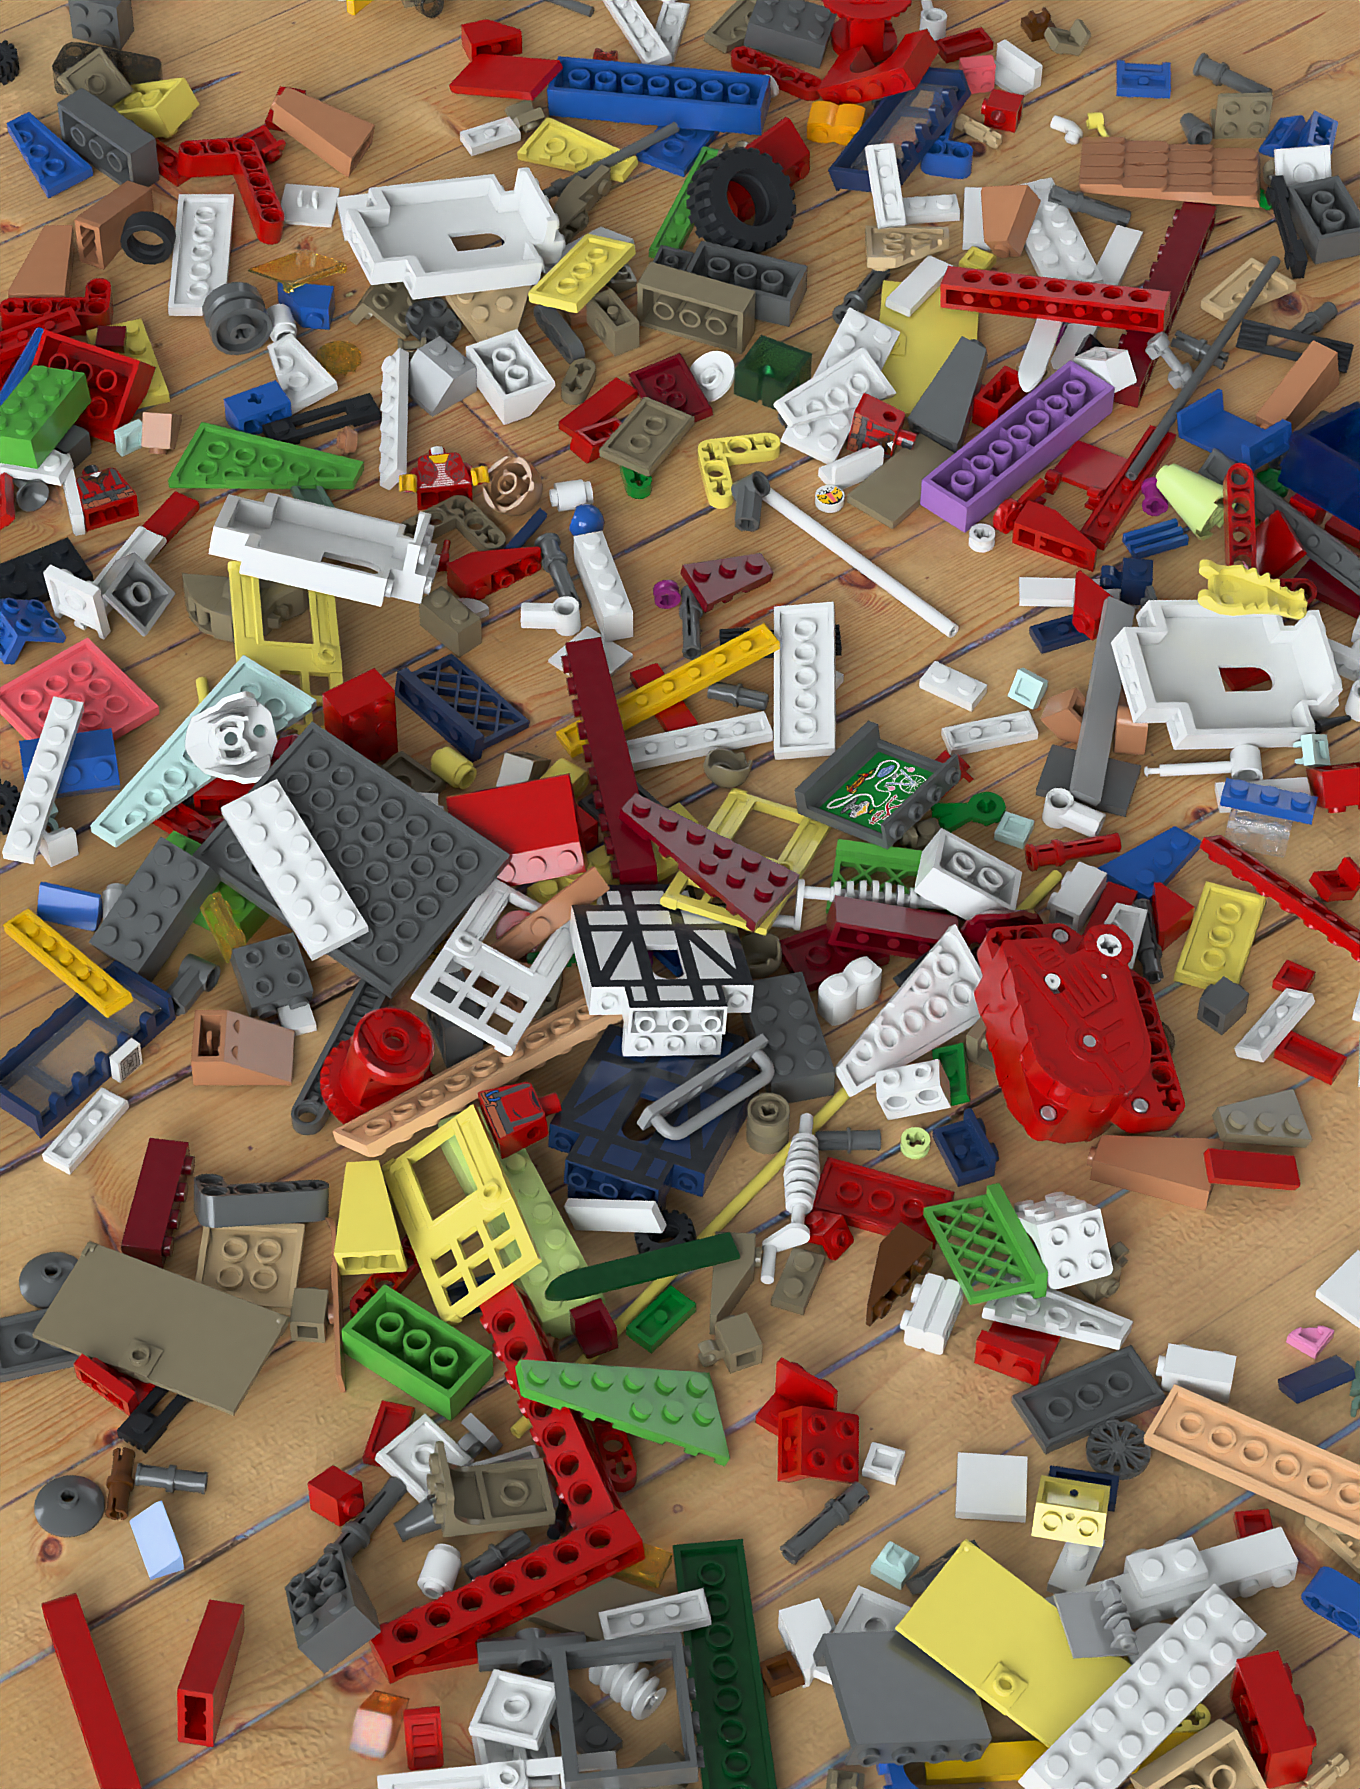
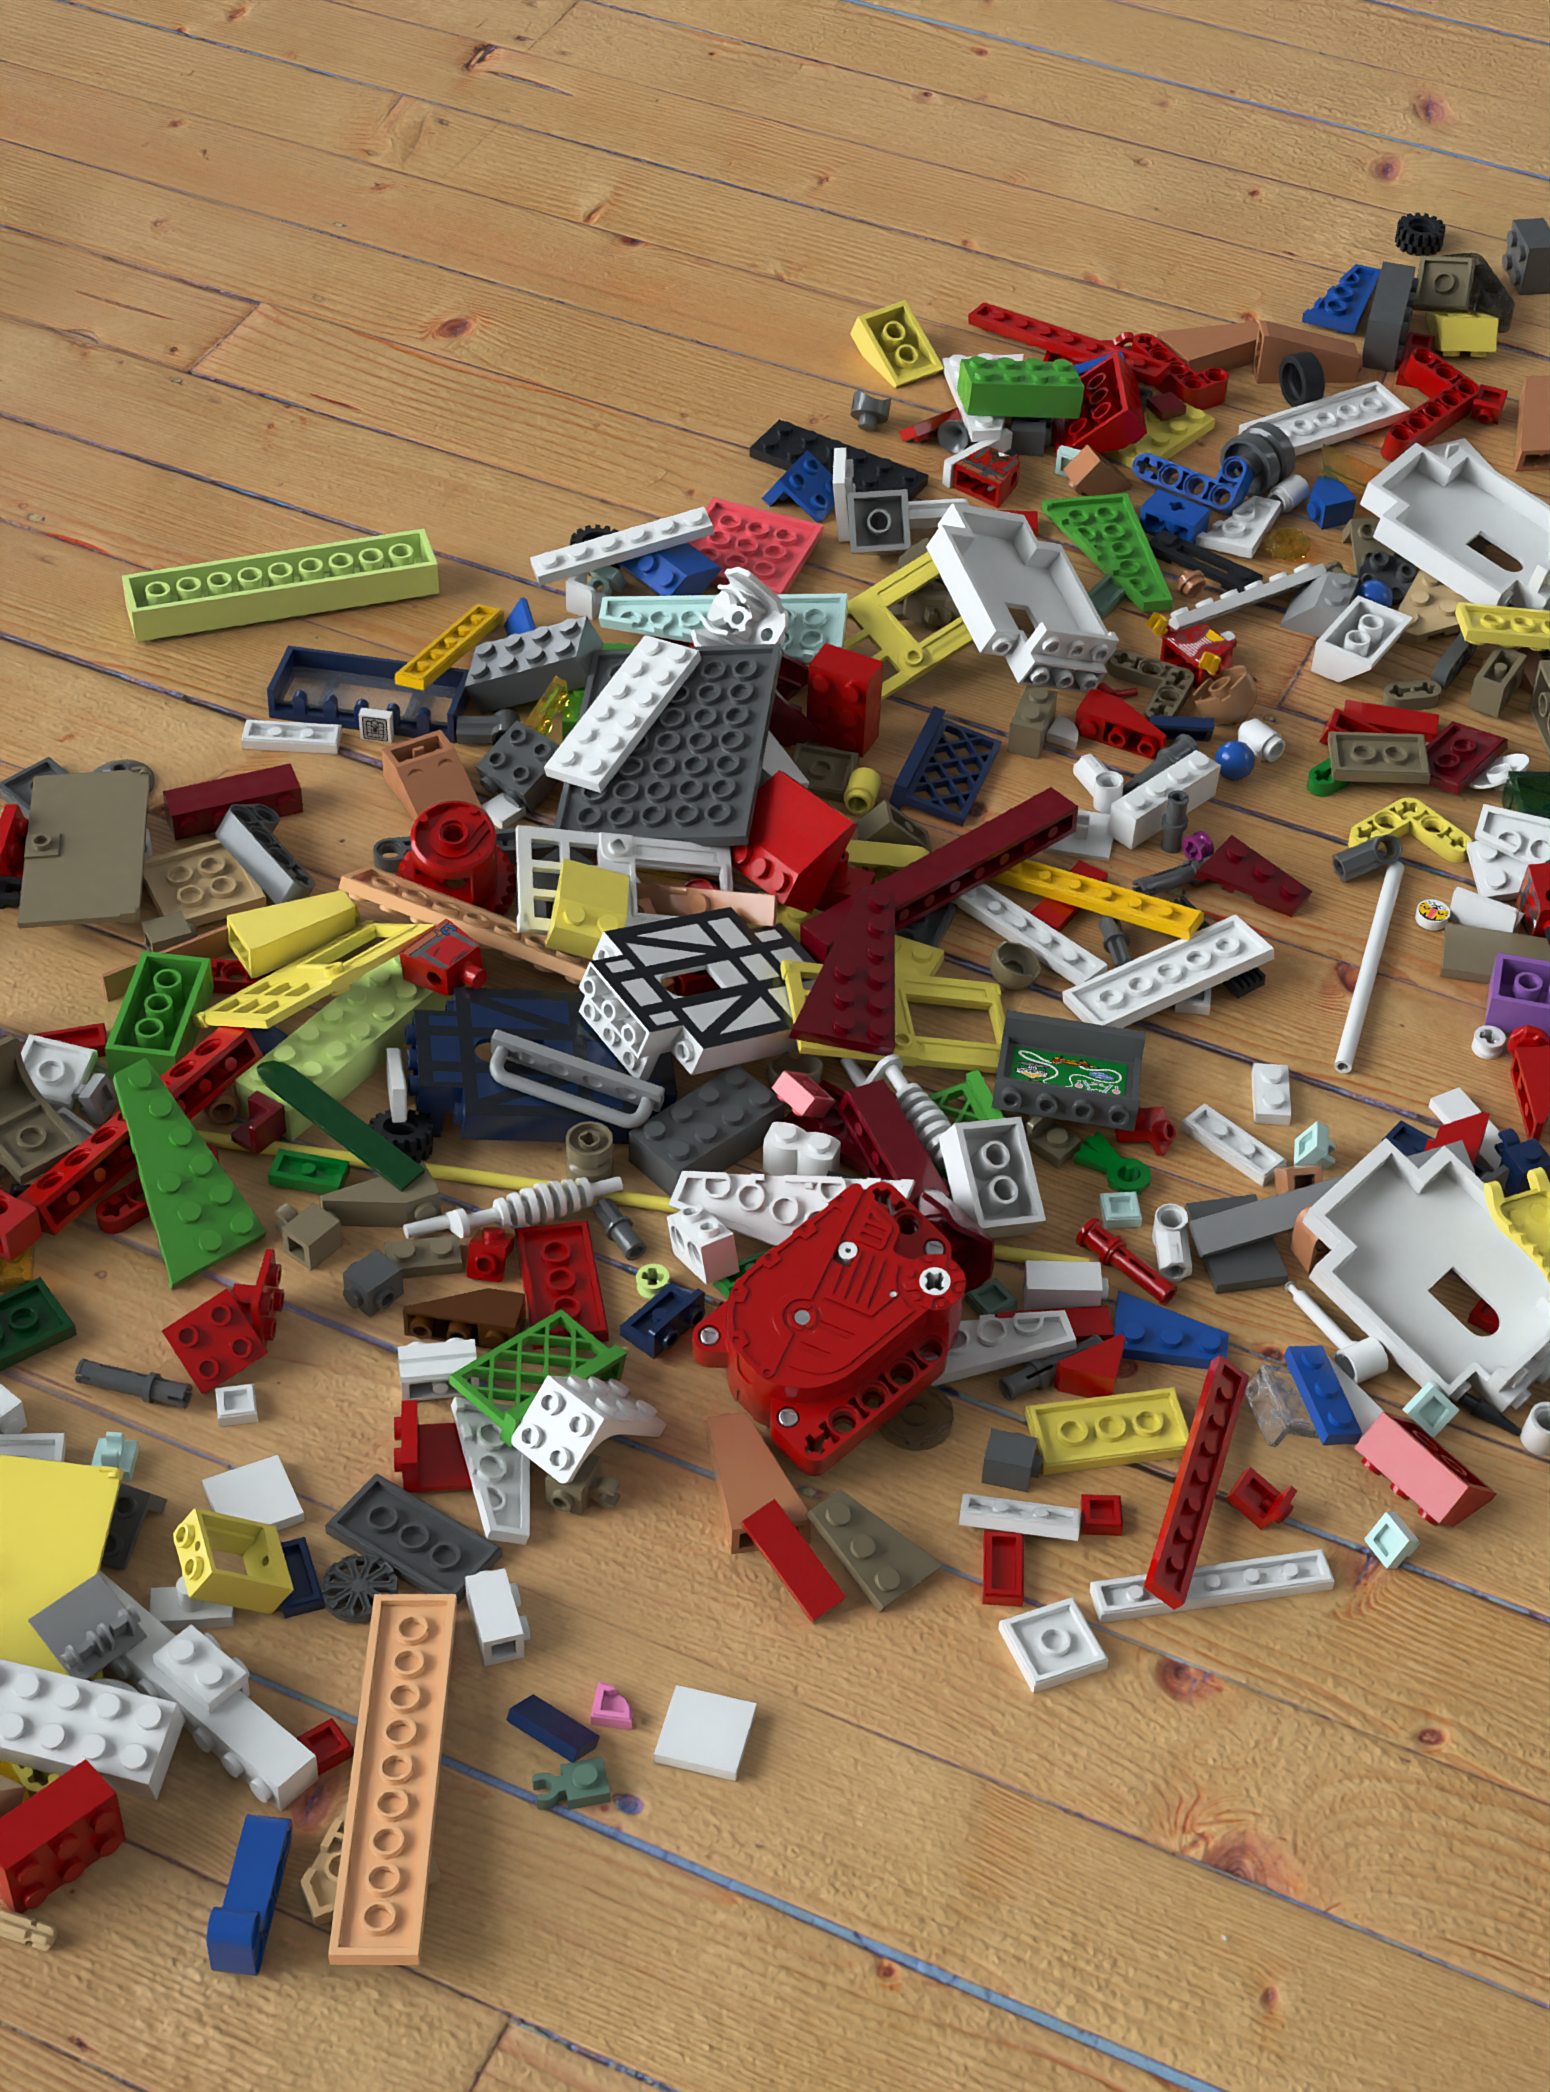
camera: 60 degrees right, 5 degrees down
none -> dark grey brick [343,1249,404,1318]
none -> light yellow slope [545,858,630,960]
none -> coral piece [772,1070,836,1118]
none -> blue beam [1132,453,1254,516]
none -> dark grey pin [1161,790,1189,854]
none -> blue piece [1355,579,1393,608]

